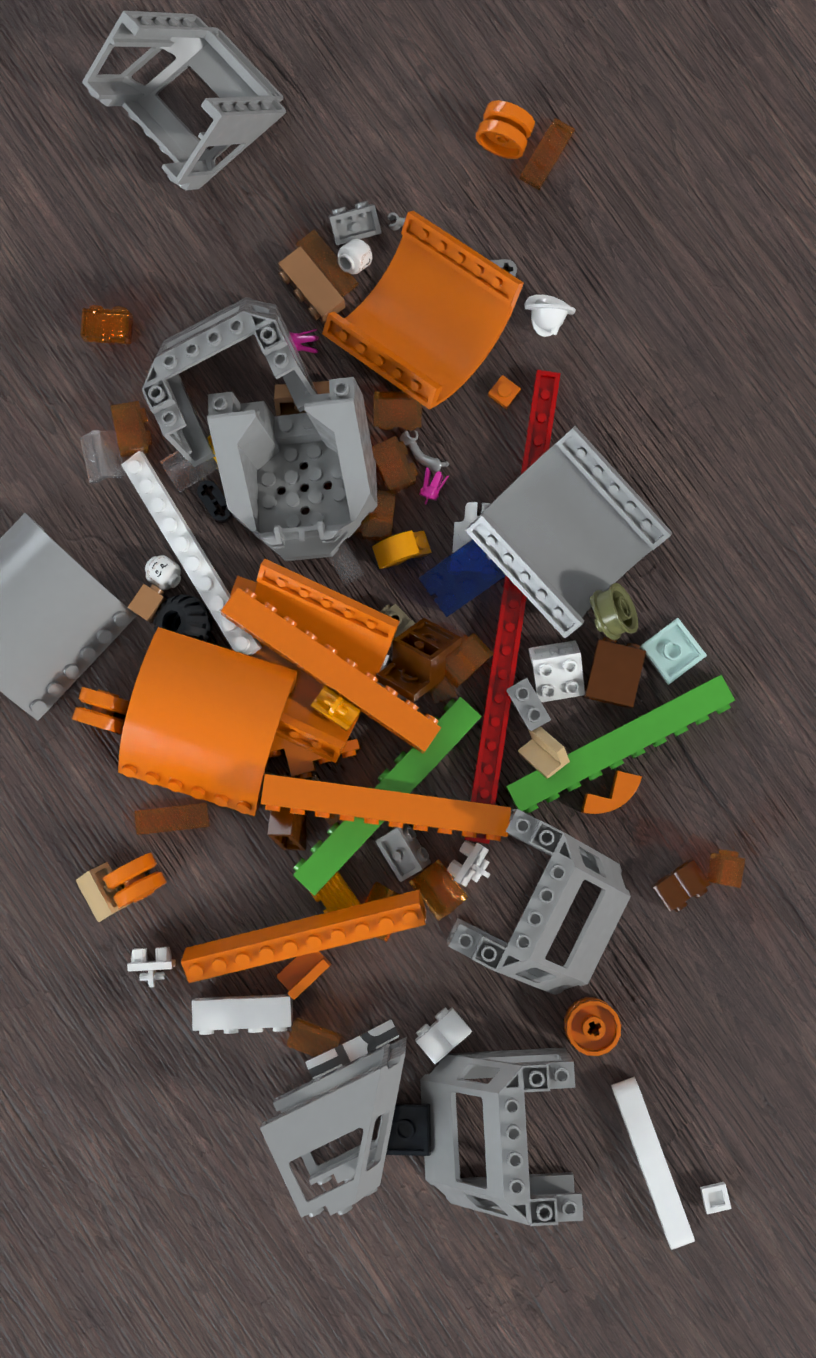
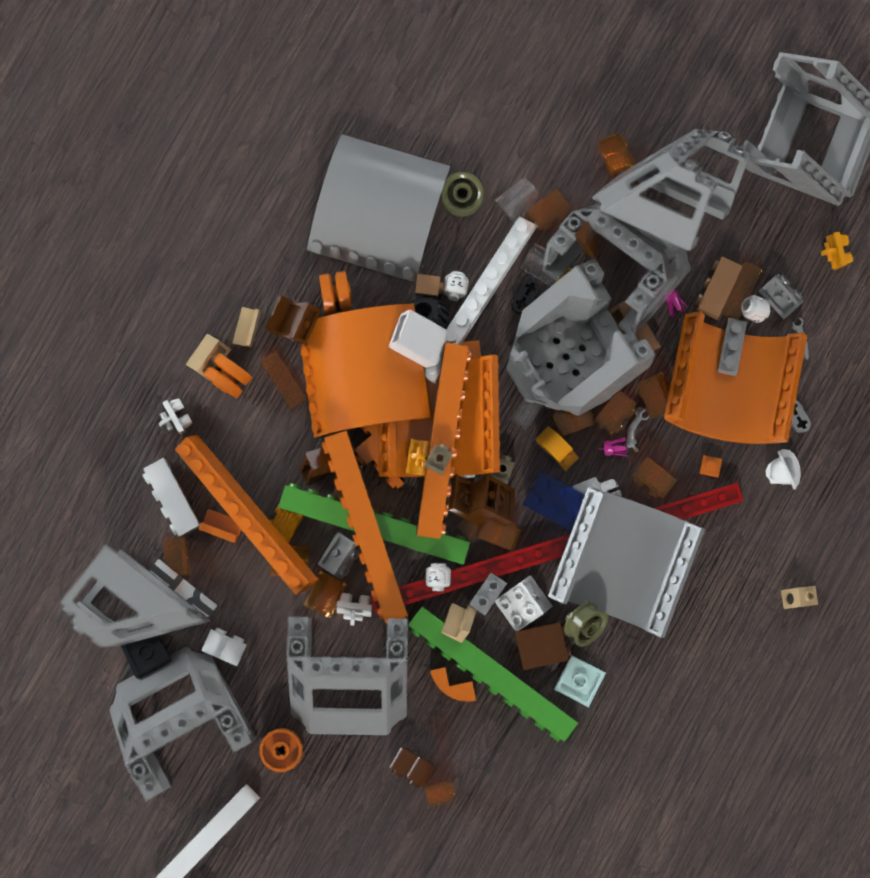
camera: 60 degrees right, 0 degrees up
none -> tan panel [233,307,261,349]
none -> reddish brown panel [265,295,321,345]
none -> white brick [389,310,448,368]
none -> dark tan brick [423,444,453,475]
none -> white head [426,563,451,591]
none -> olive wheel [442,172,483,217]
none -> reddish brown slope [575,221,599,259]
none -> light grey piece [592,129,751,251]
none -> clear orange brick [631,456,677,499]
none -> light grey plate [717,318,747,377]
none -> tan bracket [781,586,818,609]
none -> light orange hips [820,232,853,270]

